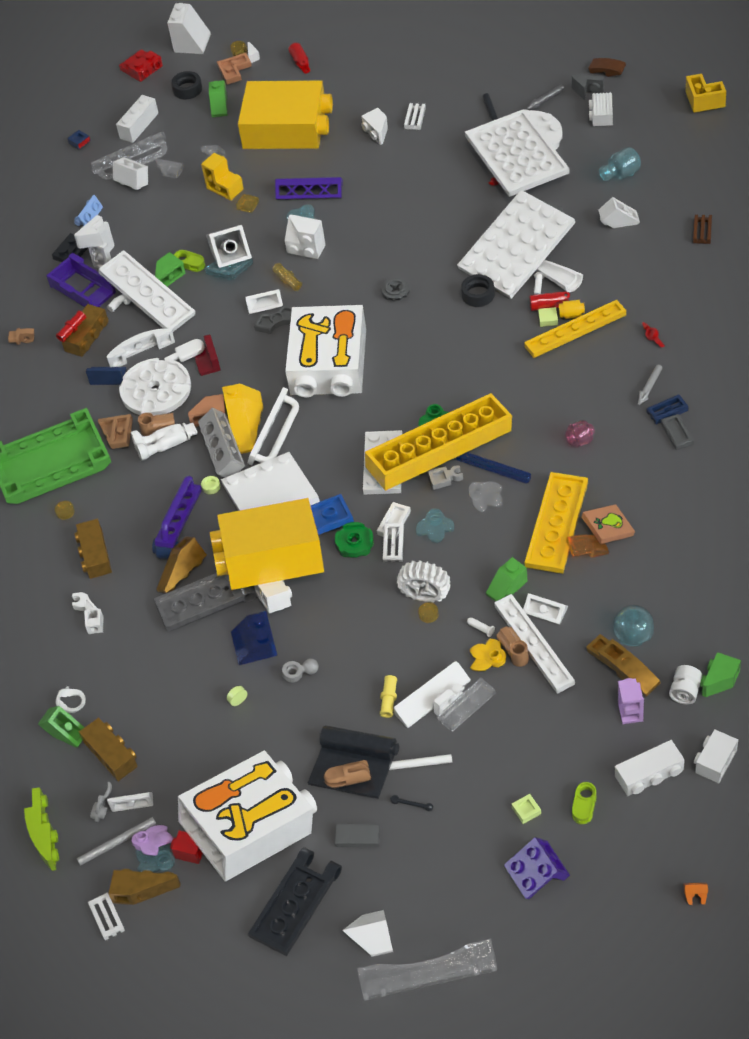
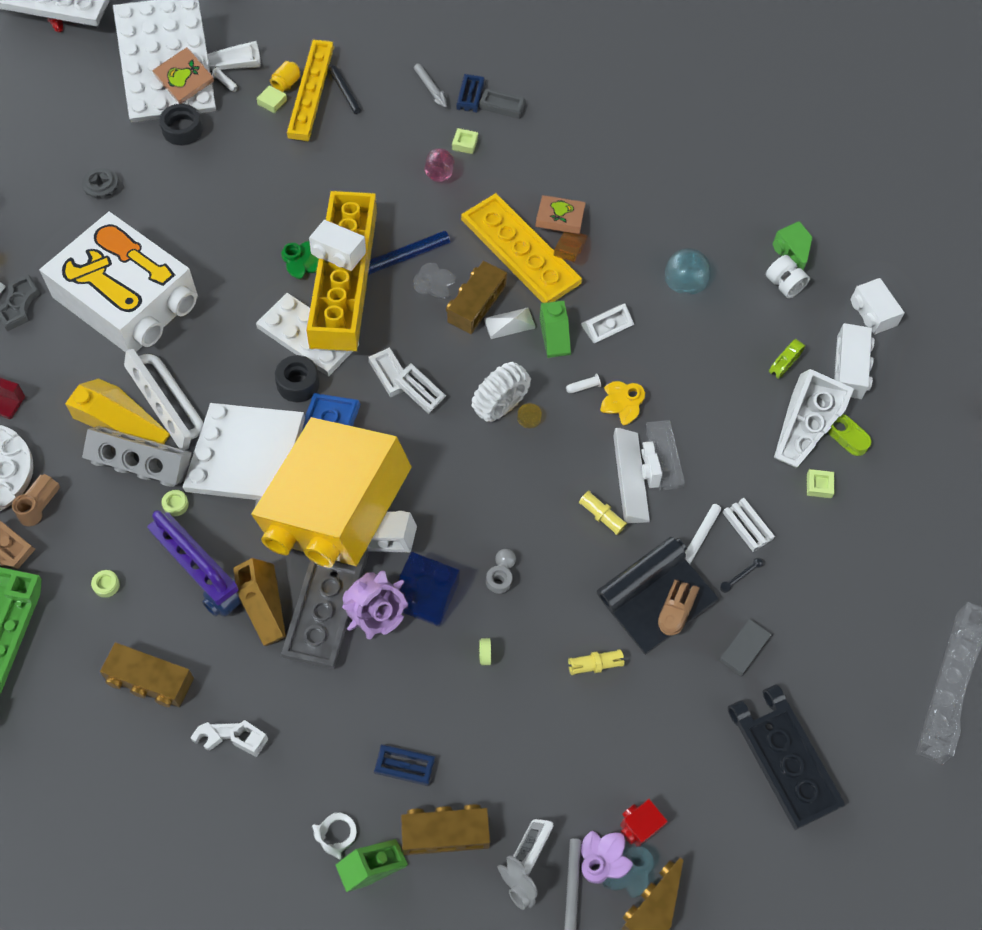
camera: 65 degrees left, 10 degrees up
clear yellow tile [55,501,75,519] -> none
white piece [131,422,197,461] -> none
white brick [178,750,317,882] -> none
nougat slope [188,394,227,427] -> none
green plate [335,522,374,557] -> none
white slope [342,910,393,957] -> none
clear light blue plate [416,509,454,543] -> none
light grey plate [428,465,463,490] -> none
white plate [494,594,575,694] -> none
medium nougat piece [496,626,529,667] -> none
bracket [504,837,570,899] -> none
red piece [529,292,570,311] -> none
pearl gold slope [586,634,661,697] -> none
lavender window [618,678,644,724] -> none
red piece [642,322,665,347] -> none
none -> yellowish green tile [91,570,120,598]
none -> nougat tile [152,47,214,104]
none -> black tyre [274,355,320,402]
none -> white brick [309,220,366,271]
none -> black bar [329,65,361,114]
none -> lavender brick [342,571,408,639]
none -> dark blue tile [374,744,435,786]
none -> pearl gold brick [446,261,507,334]
none -> yellowish green tile [452,128,478,154]
none -> white slope [484,308,535,339]
none -> light yellow pin [568,649,624,675]
none -> white tile [723,498,775,552]
none -> lime piece [769,339,806,379]
none -> white wedge [774,369,854,468]

